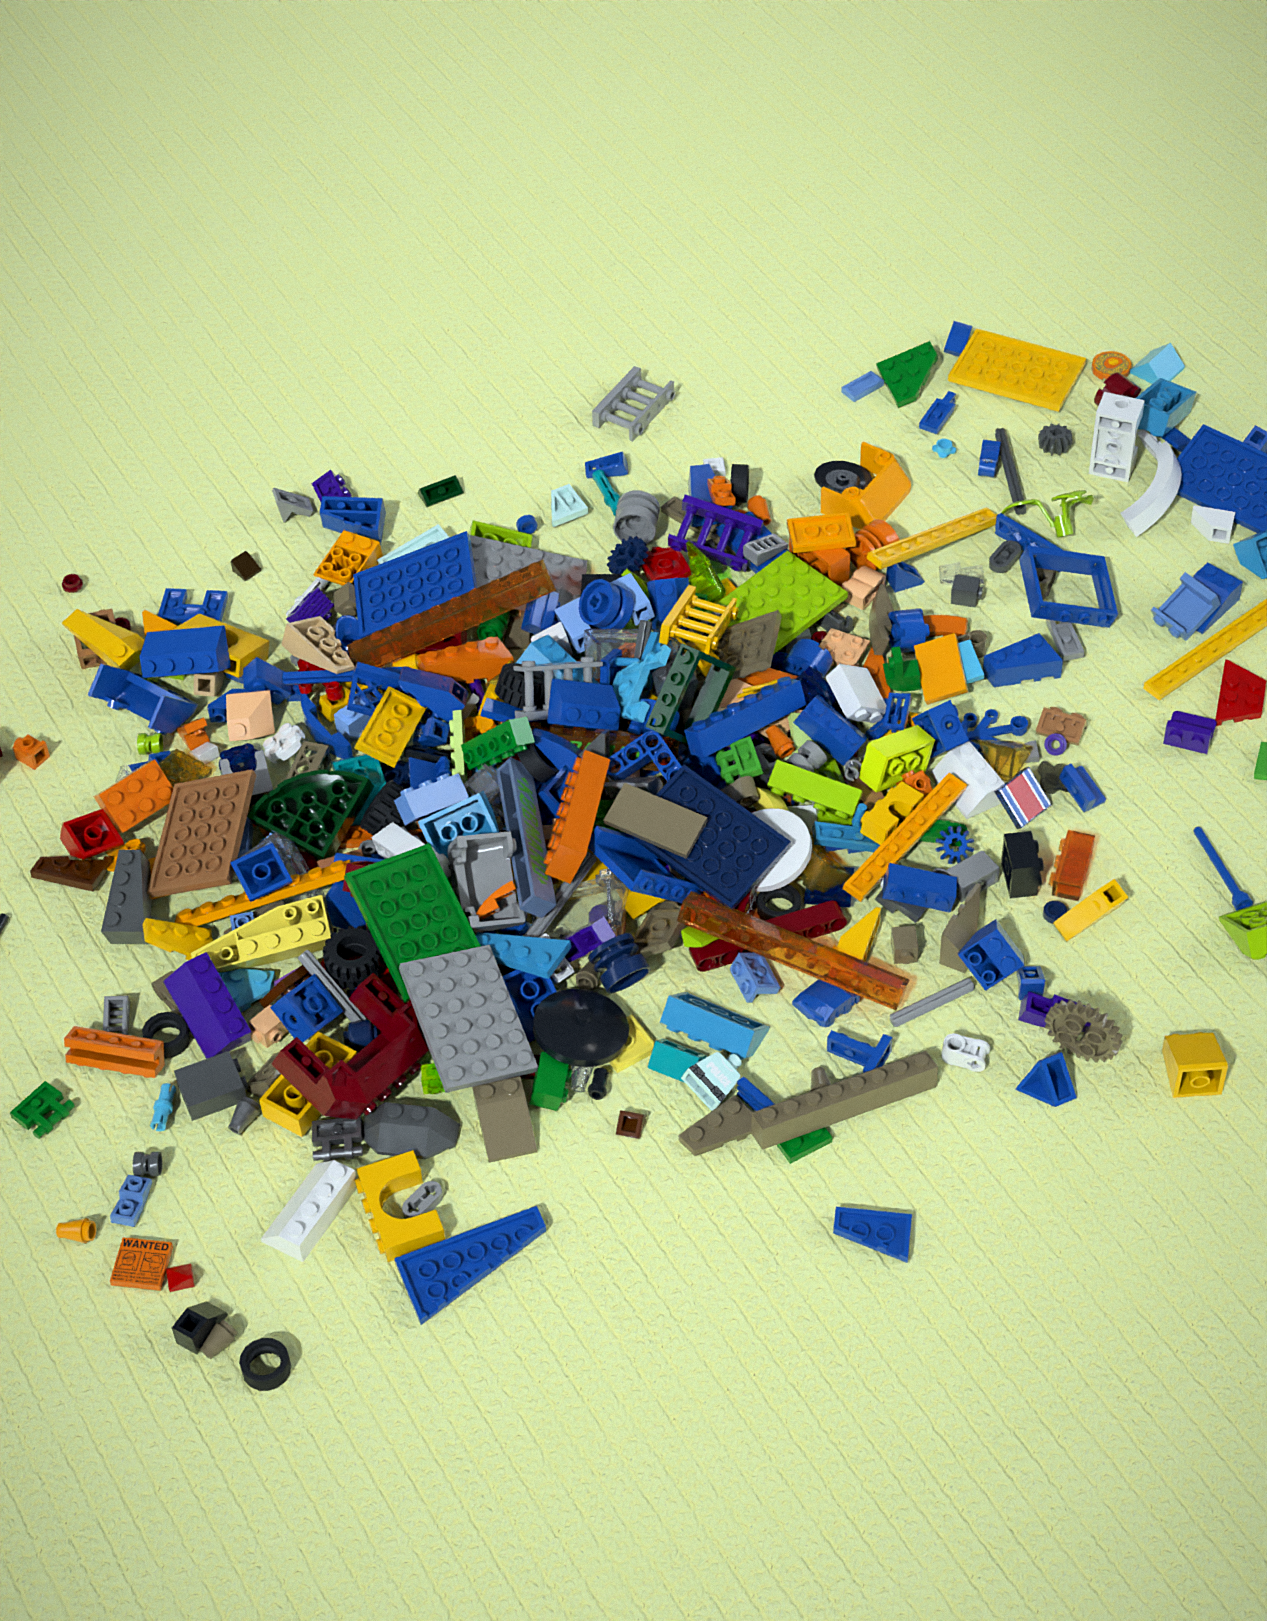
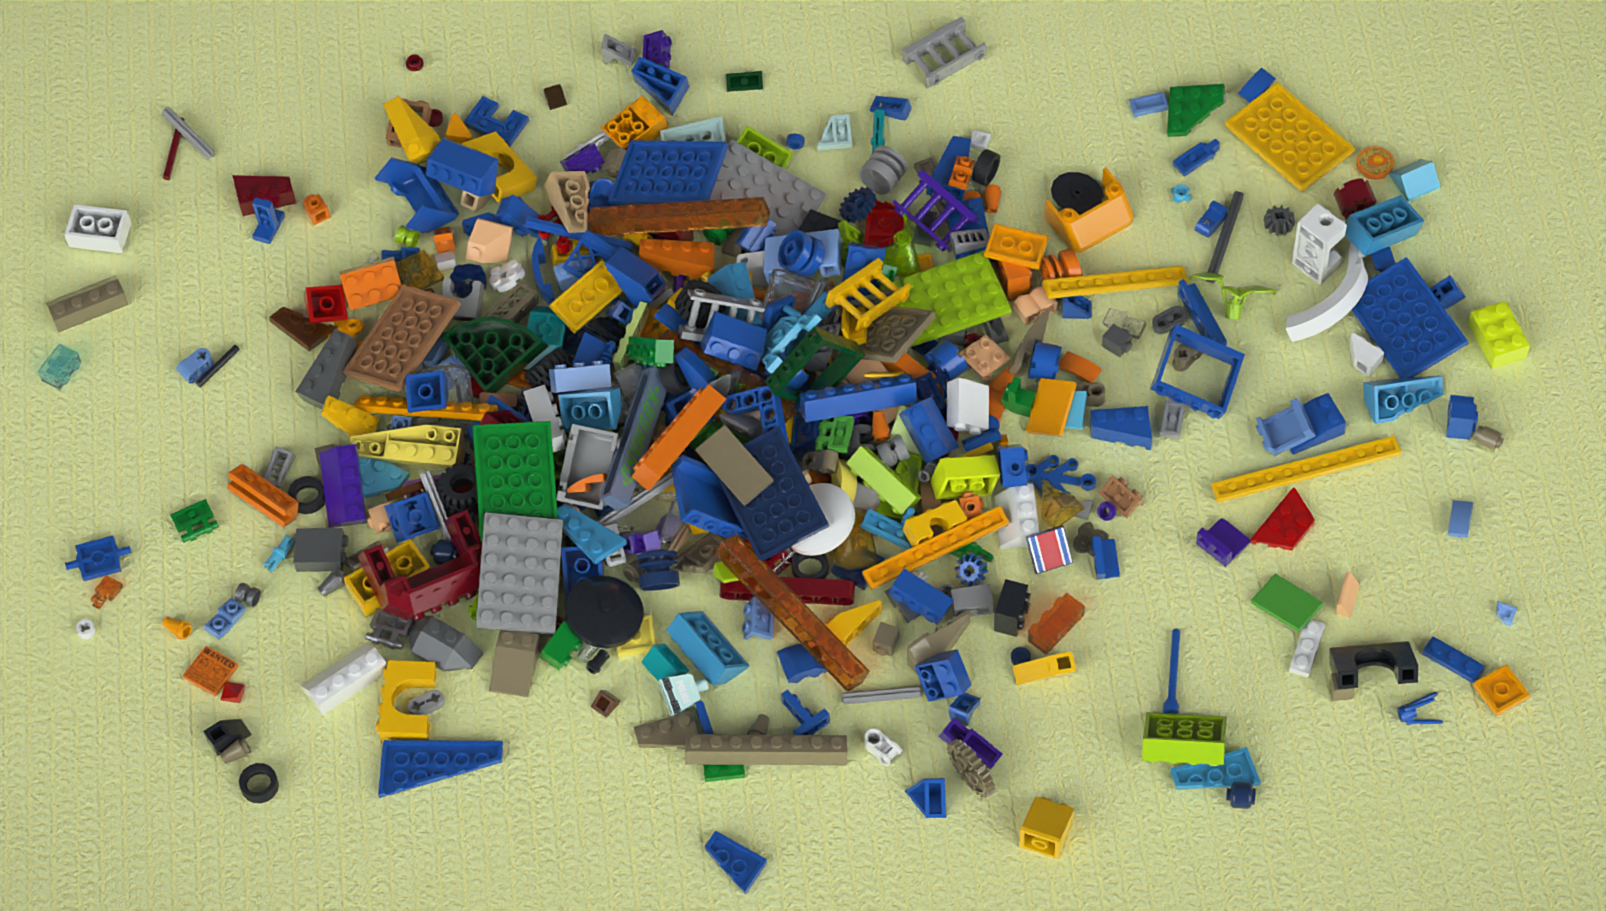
camera: 25 degrees right, 10 degrees up
blue tile [882,693,912,733] -> none

